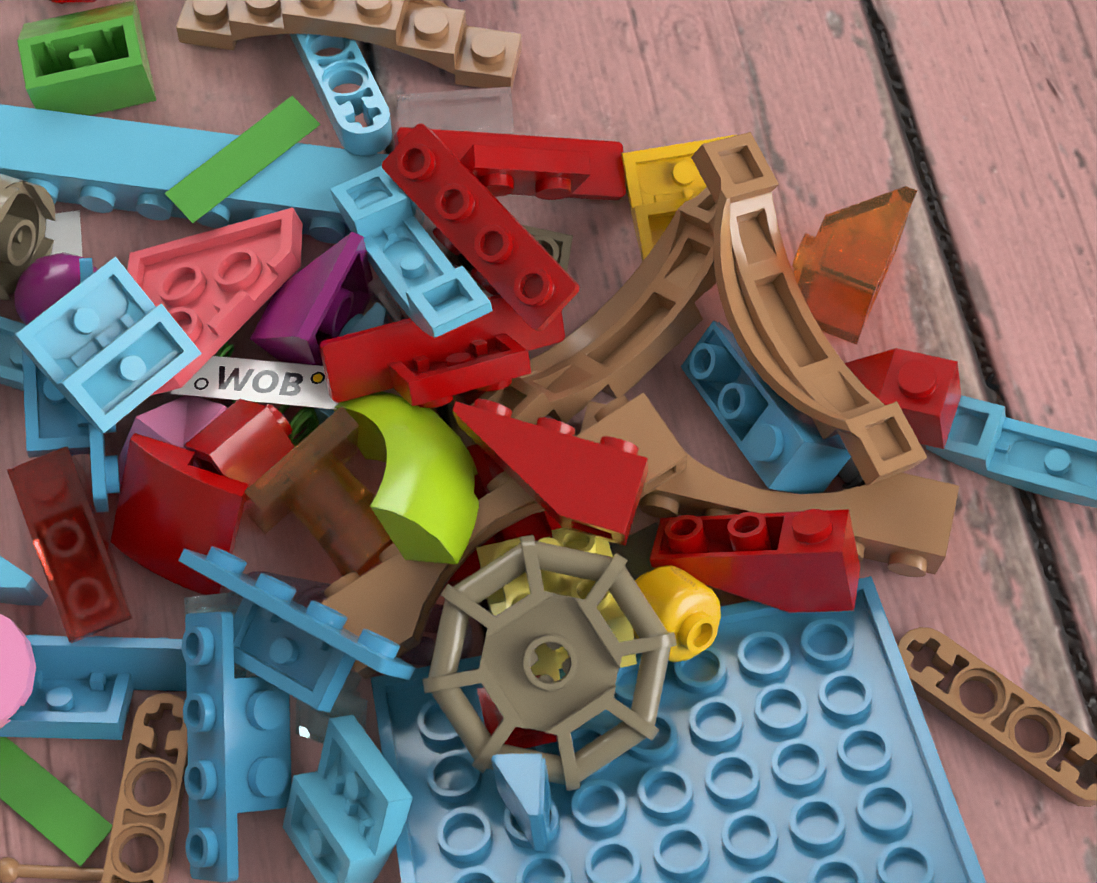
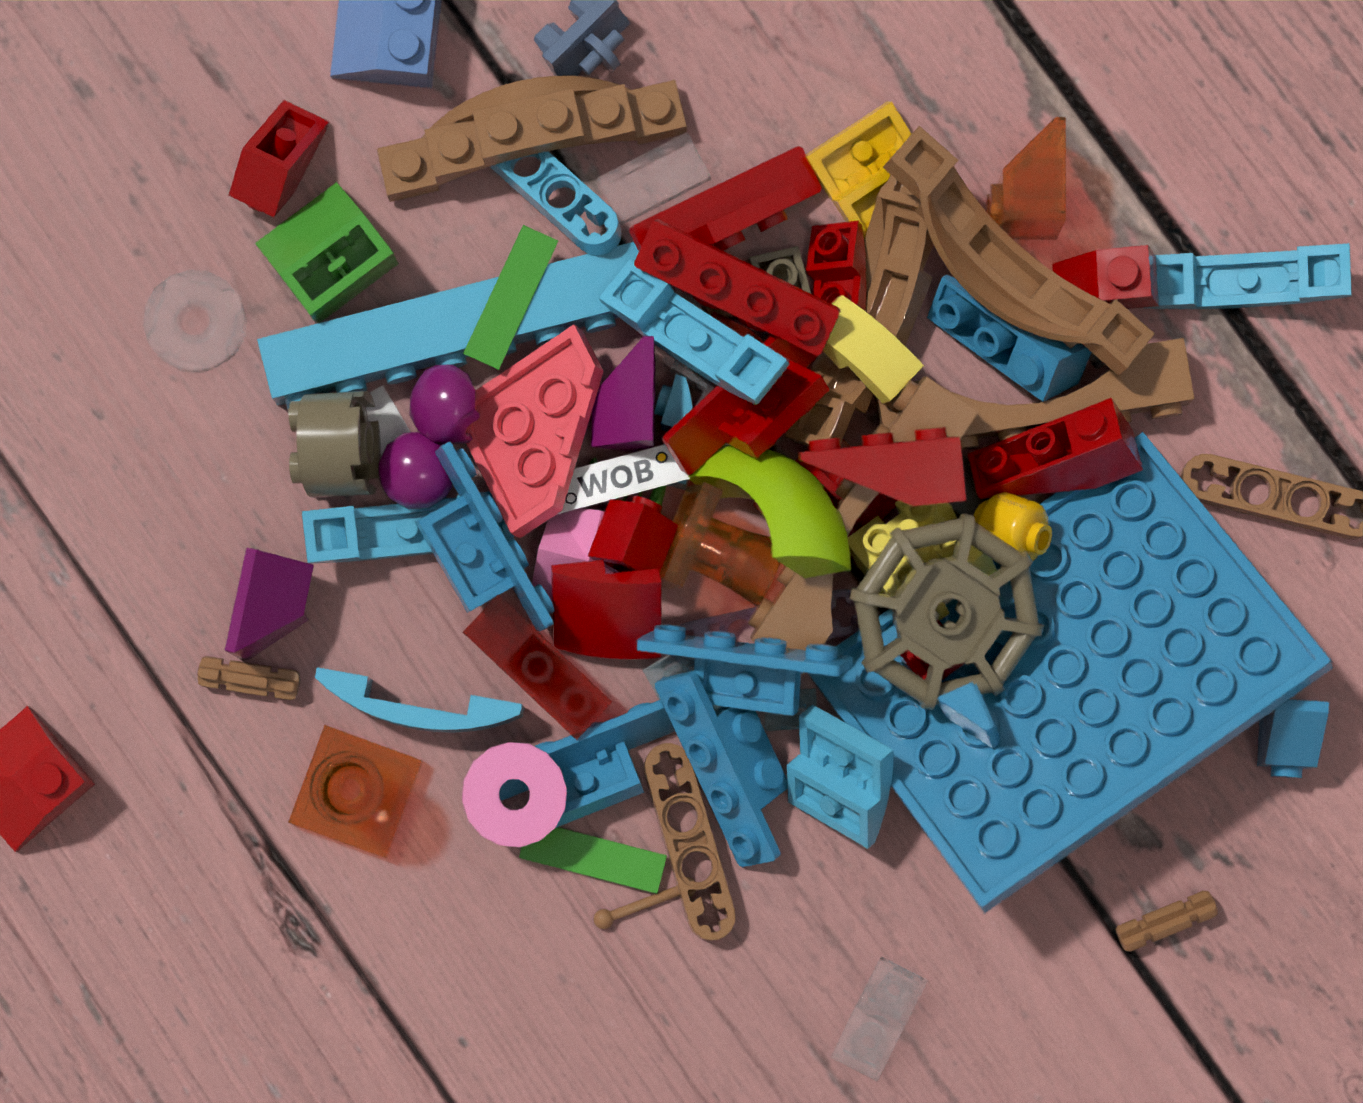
camera: 20 degrees left, 15 degrees up
medium azure slope [12,256,202,434] -> none
none -> magenta hair [409,365,480,445]
none -> red slope [806,221,866,311]
none -> light yellow slope [823,295,924,404]

